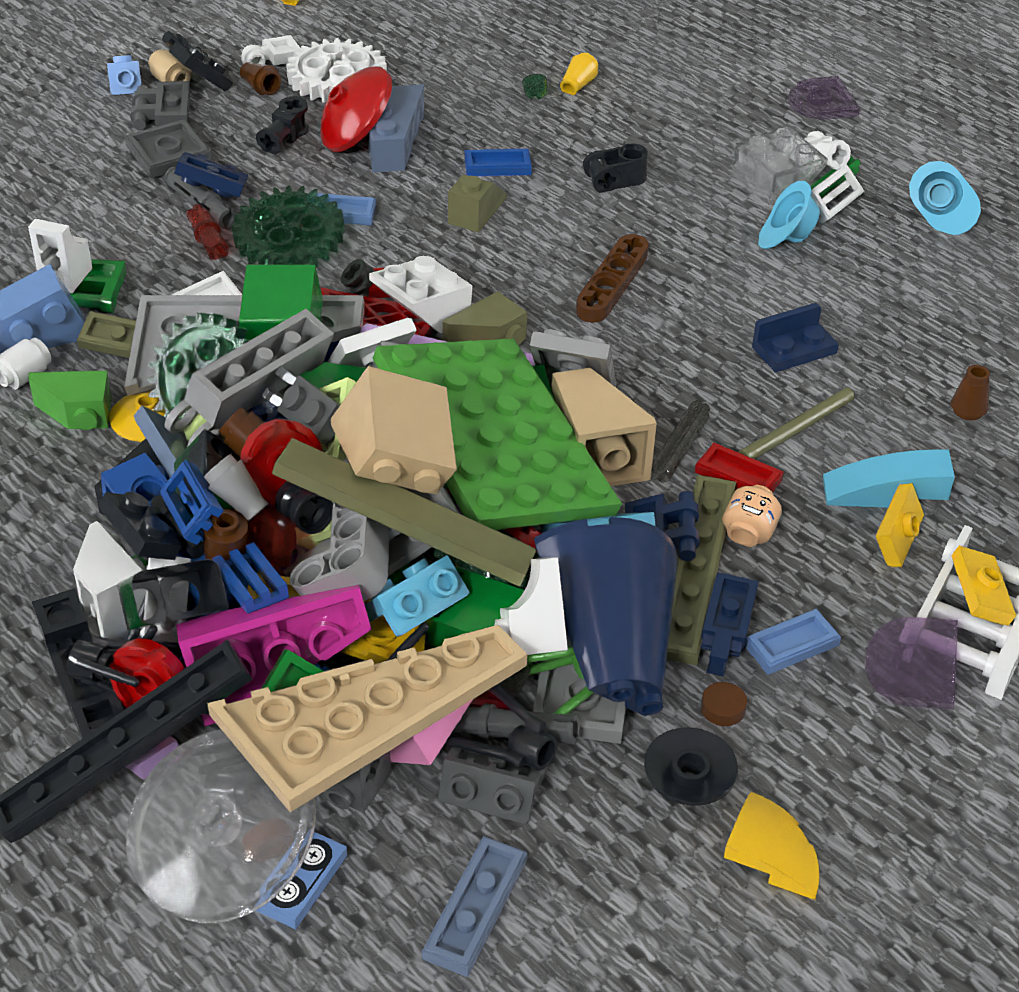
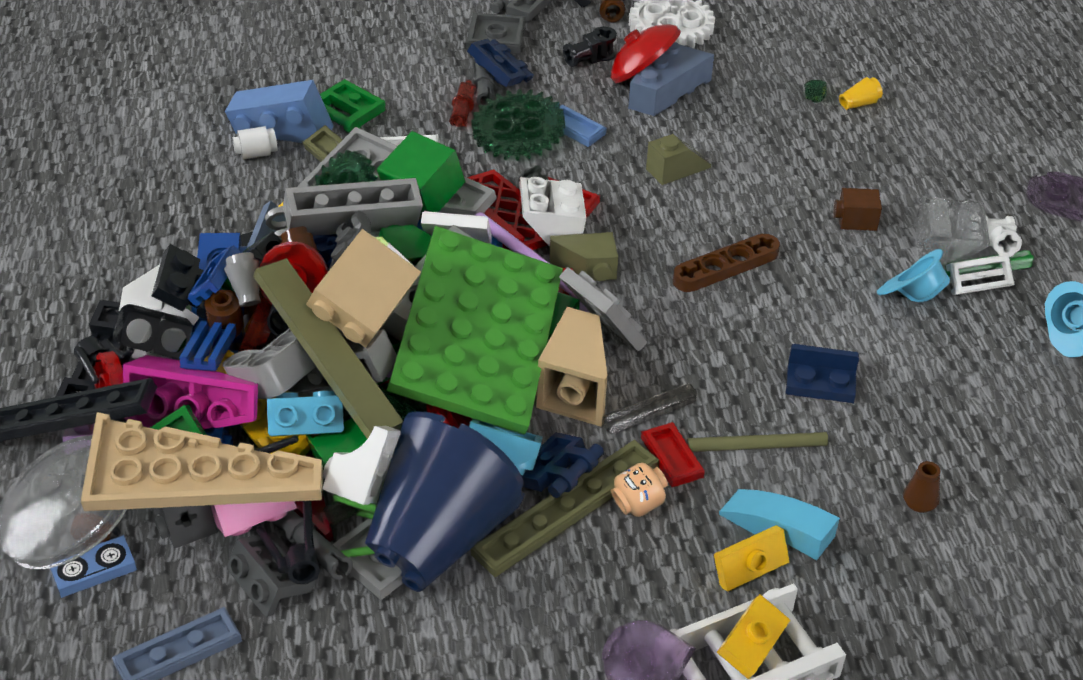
camera: 35 degrees right, 0 degrees up
white arch [28,219,92,293] -> none
bright green slope [28,371,112,430] -> none
blue tile [464,148,532,176] -> none
black piece [582,143,648,193] -> none
black dish [644,727,738,806] -> none
dark blue hinge [701,572,759,677] -> none
reddish brown tile [701,682,747,726] -> none
medium blue tile [744,609,841,675] -> none
none -> reddish brown brick [833,188,882,231]

